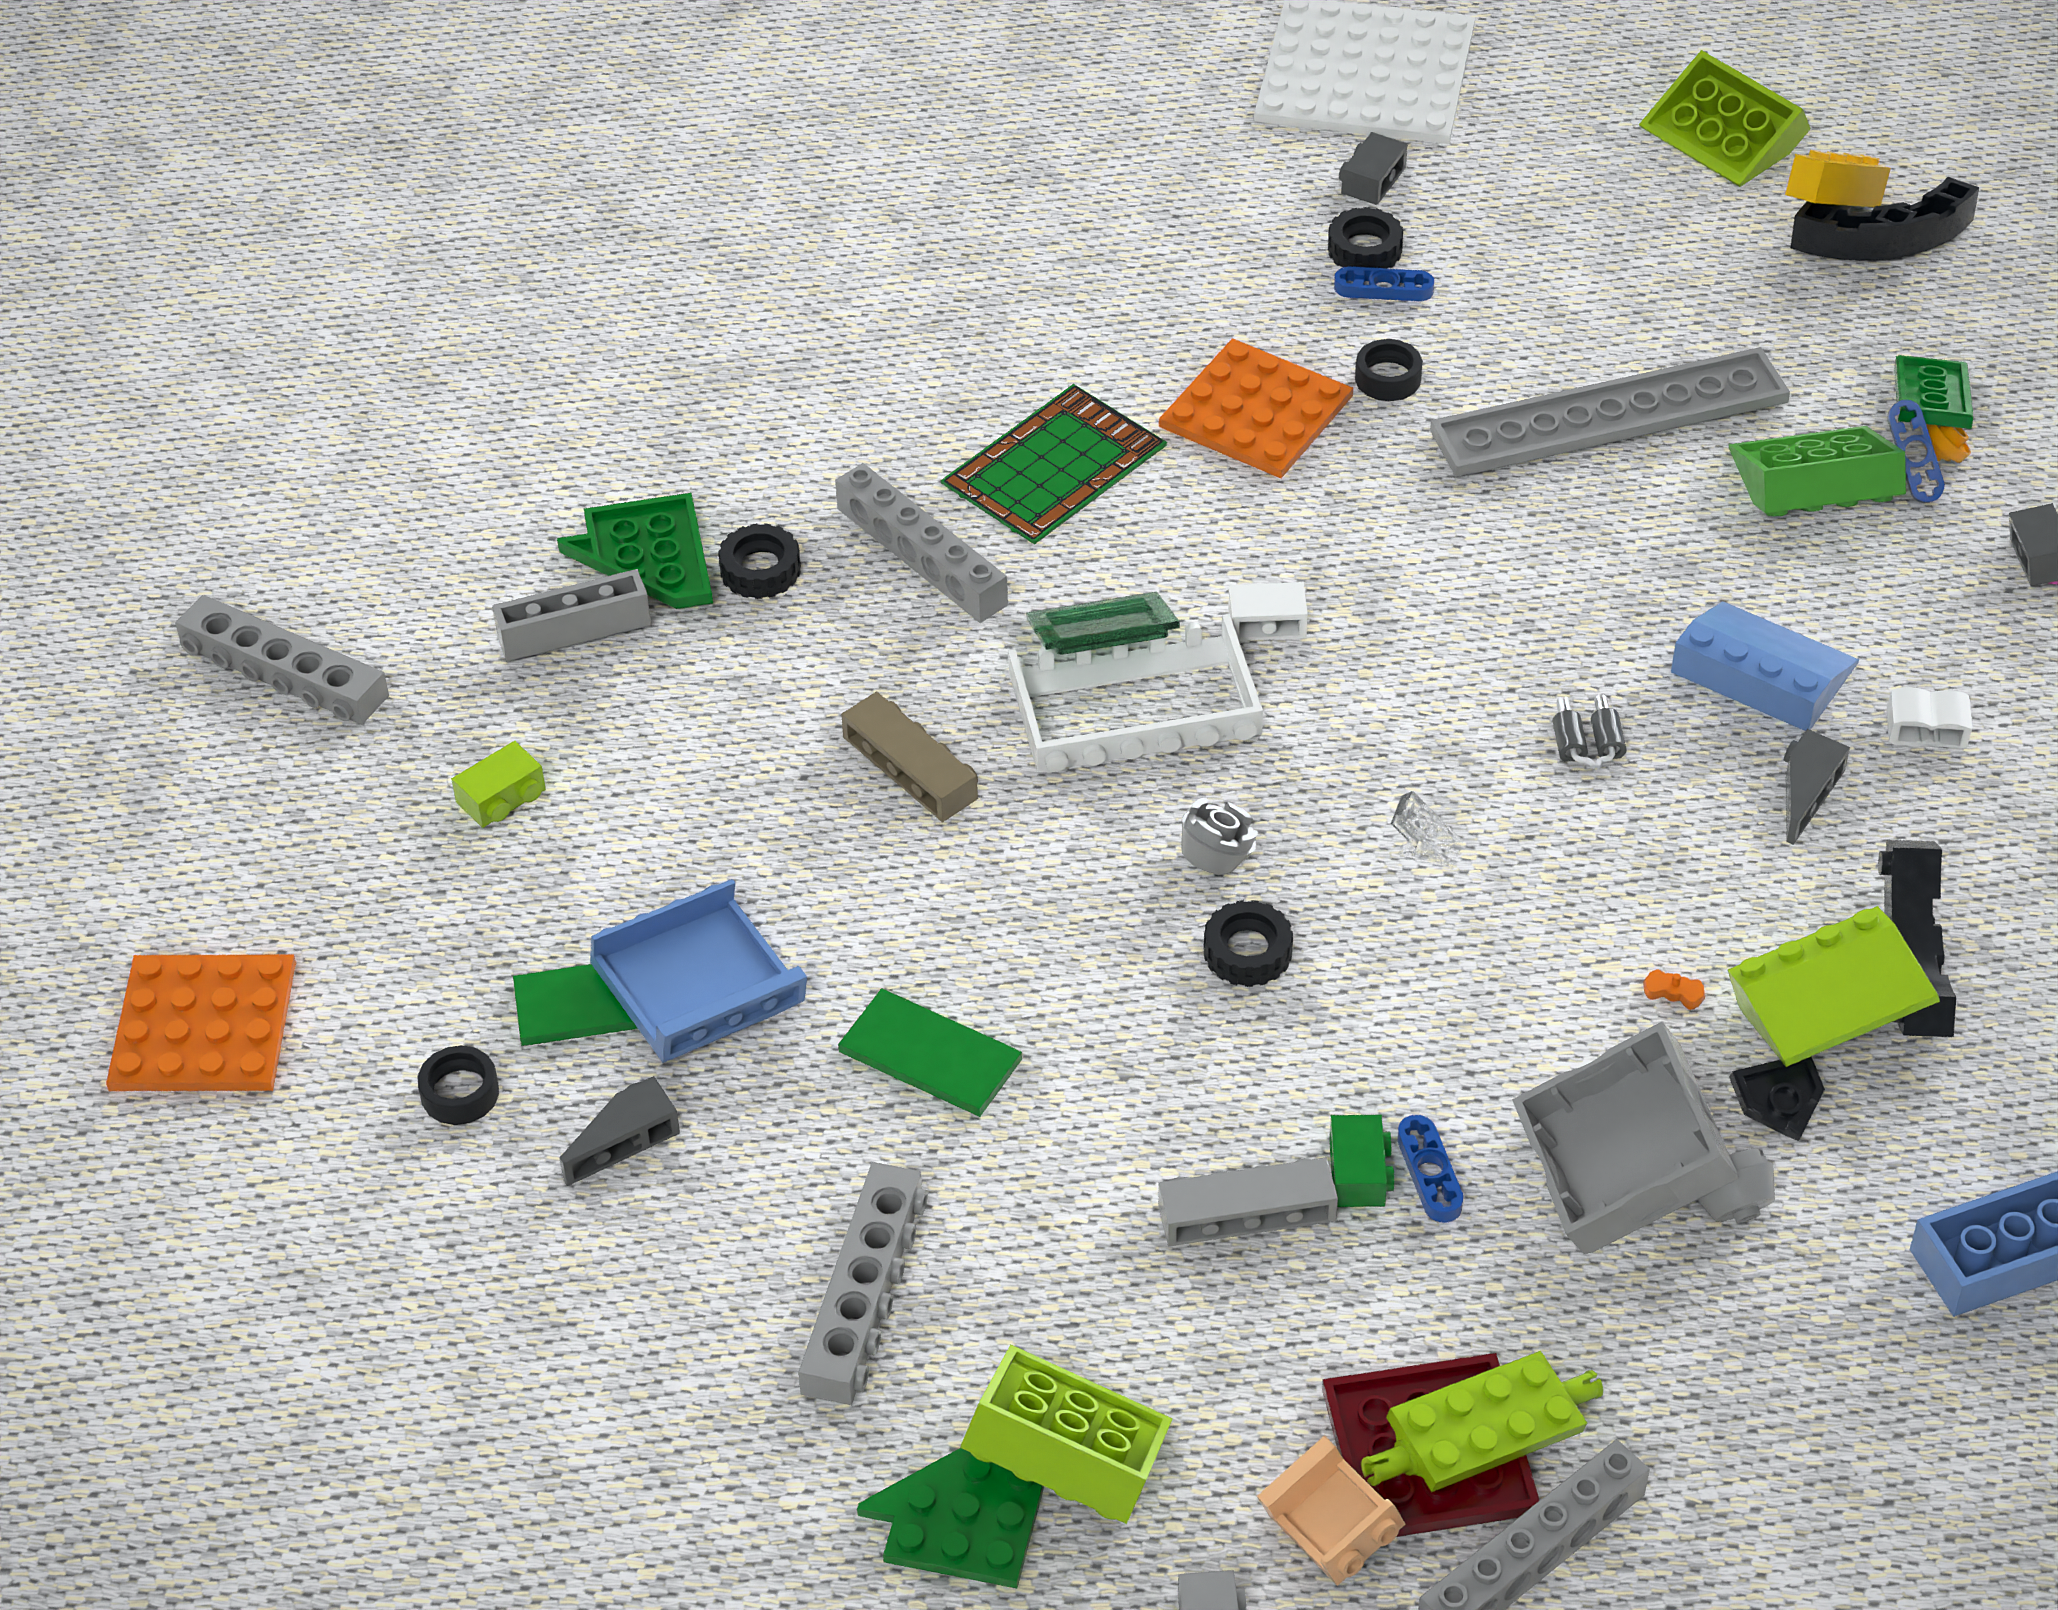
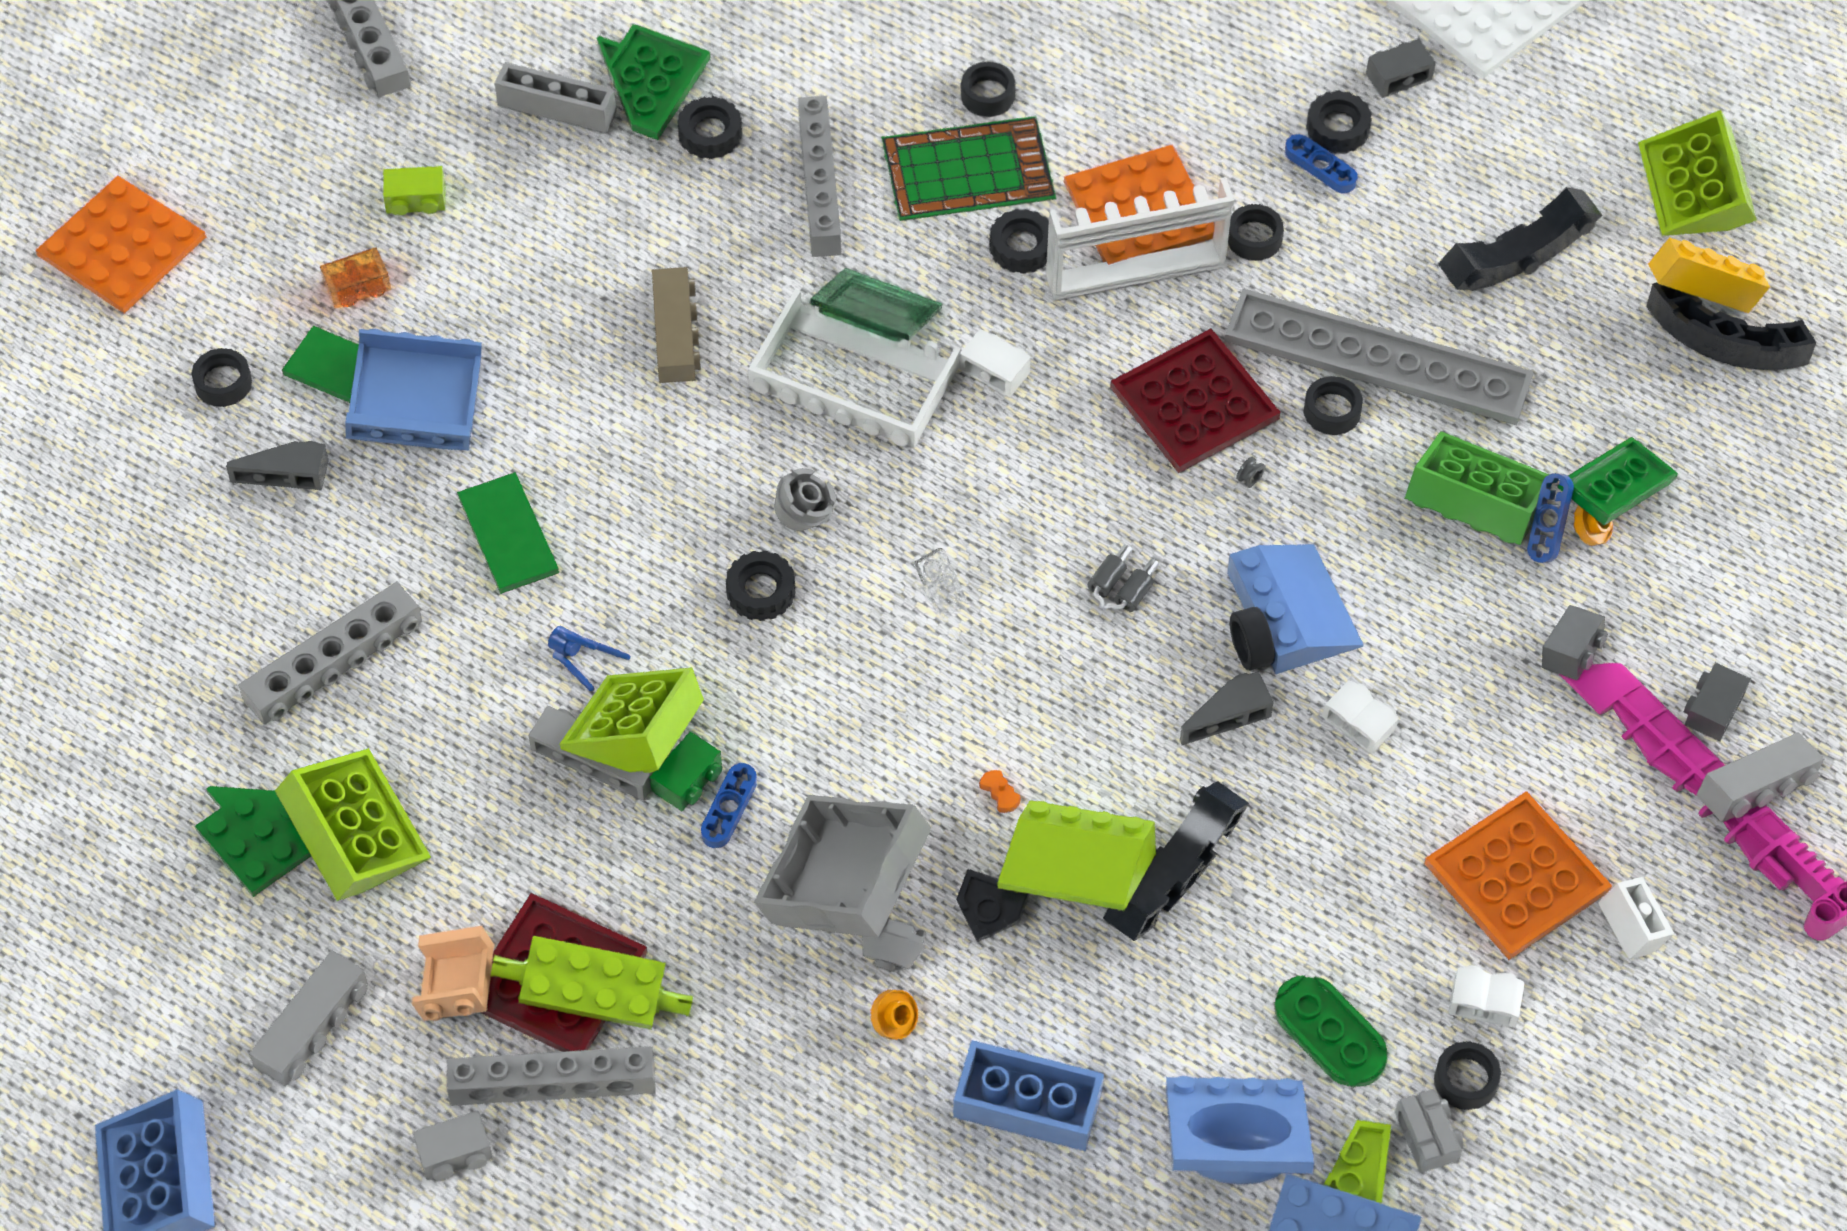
camera: 35 degrees right, 10 degrees up
none -> clear orange brick [320,247,391,309]
none -> blue plant [548,625,631,691]
none -> lime slope [559,667,704,773]
none -> light orange plate [871,989,918,1039]
none -> black tyre [961,61,1016,117]
none -> black tyre [989,209,1049,274]
none -> white window [1046,177,1234,300]
none -> dark red plate [1110,328,1281,473]
none -> black tyre [1229,607,1275,670]
none -> dark grey bush [1236,456,1266,488]
none -> black tyre [1303,376,1363,435]
none -> black brick [1438,187,1602,291]

